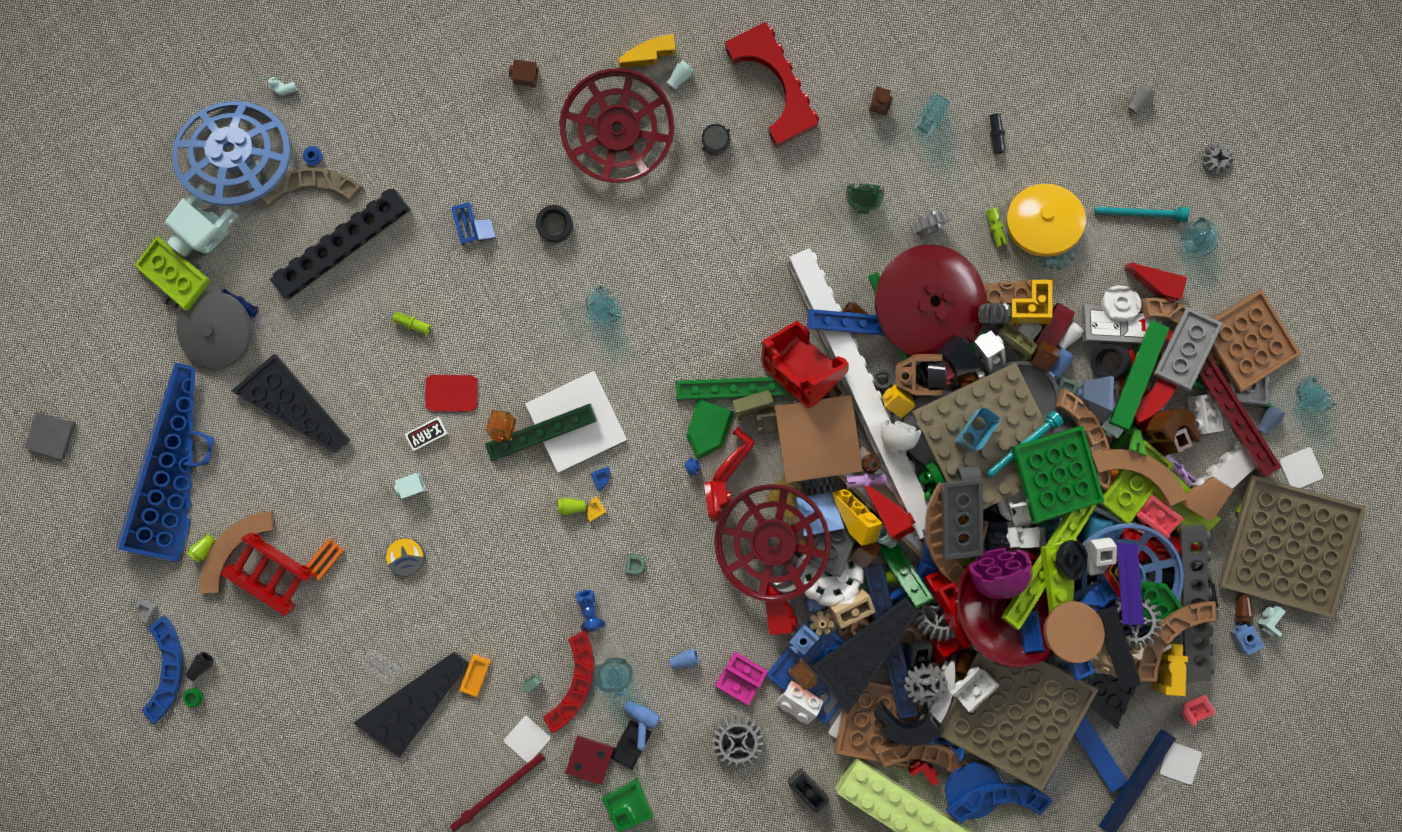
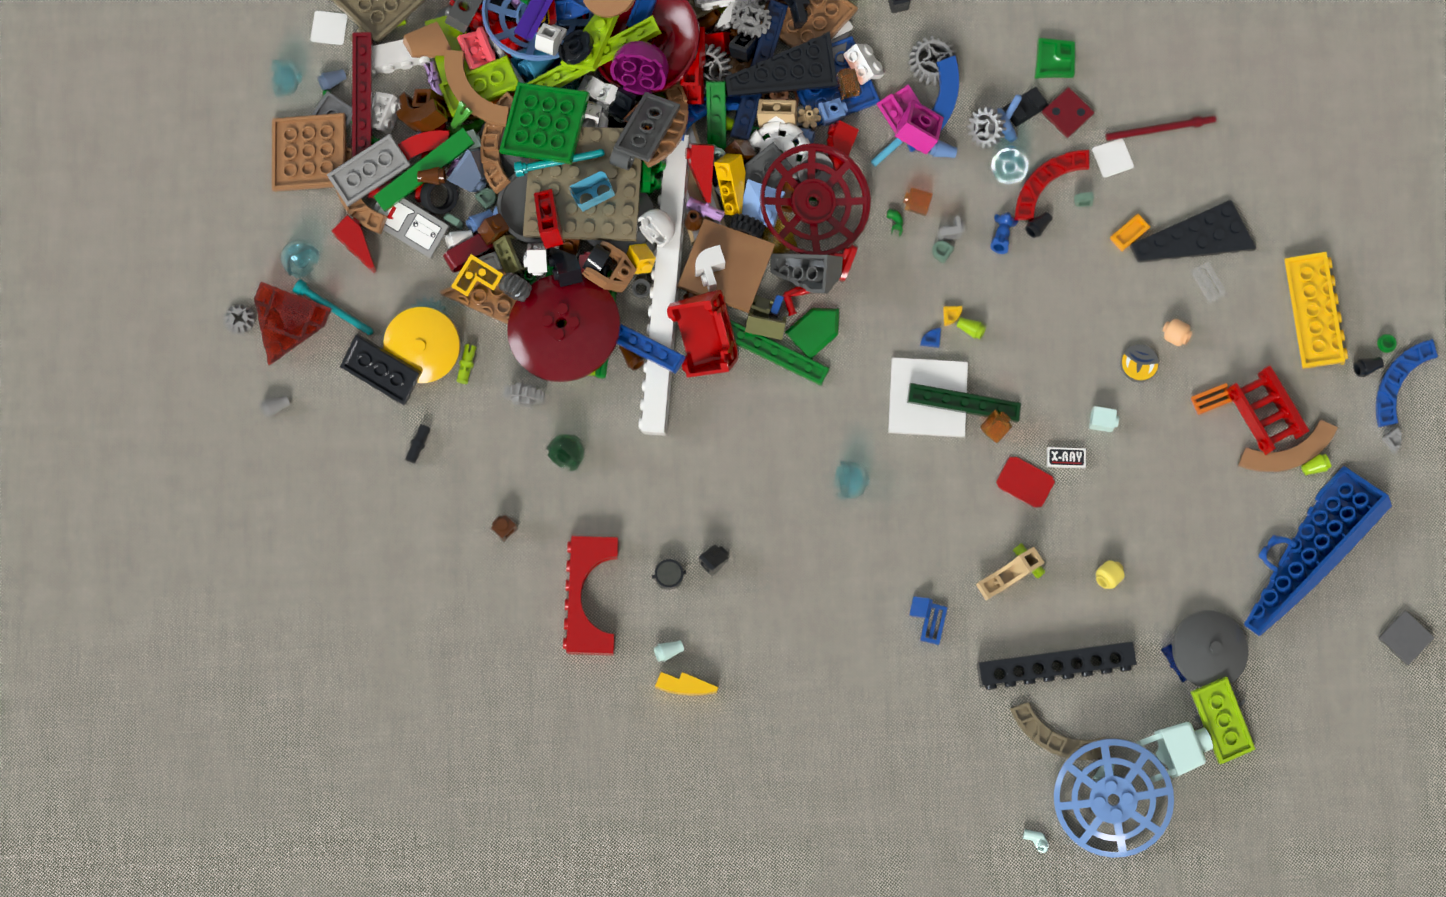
camera: 155 degrees left, 10 degrees down
black wing [231,354,351,453] -> none
blue plate [303,146,323,166] -> none
reddish brown brick [509,60,539,87] -> none
black tyre [536,205,573,243] -> none
dark red dish [559,68,674,183] -> none
blue plate [684,457,701,476] -> none
clear light blue torso [914,92,950,136] -> none
white tile [1102,285,1141,322] -> none
none -> clear red wedge [254,281,332,366]
none -> black tile [340,334,422,406]
none -> reddish brown cone [417,166,446,185]
none -> sand green tile [443,213,464,230]
none -> red slope [534,189,564,249]
none -> white brick [695,245,725,292]
none -> black slope [699,544,729,576]
none -> dark grey wedge [770,254,843,294]
none -> blue tile [770,295,784,317]
none -> medium azure bar [870,138,903,167]
none -> green arm [886,208,903,237]
none -> dark pink slope [895,99,944,155]
none -> clear orange brick [903,187,933,216]
none -> blue tile [907,55,959,152]
none -> light grey bracket [937,215,965,241]
none -> light grey gear [967,107,1006,148]
none -> tan arch [976,547,1044,601]
none -> black cone [1025,212,1053,238]
none -> light yellow head [1096,560,1125,589]
none -> light nougat head [1162,318,1192,347]
none -> yellow bracket [1284,252,1348,369]

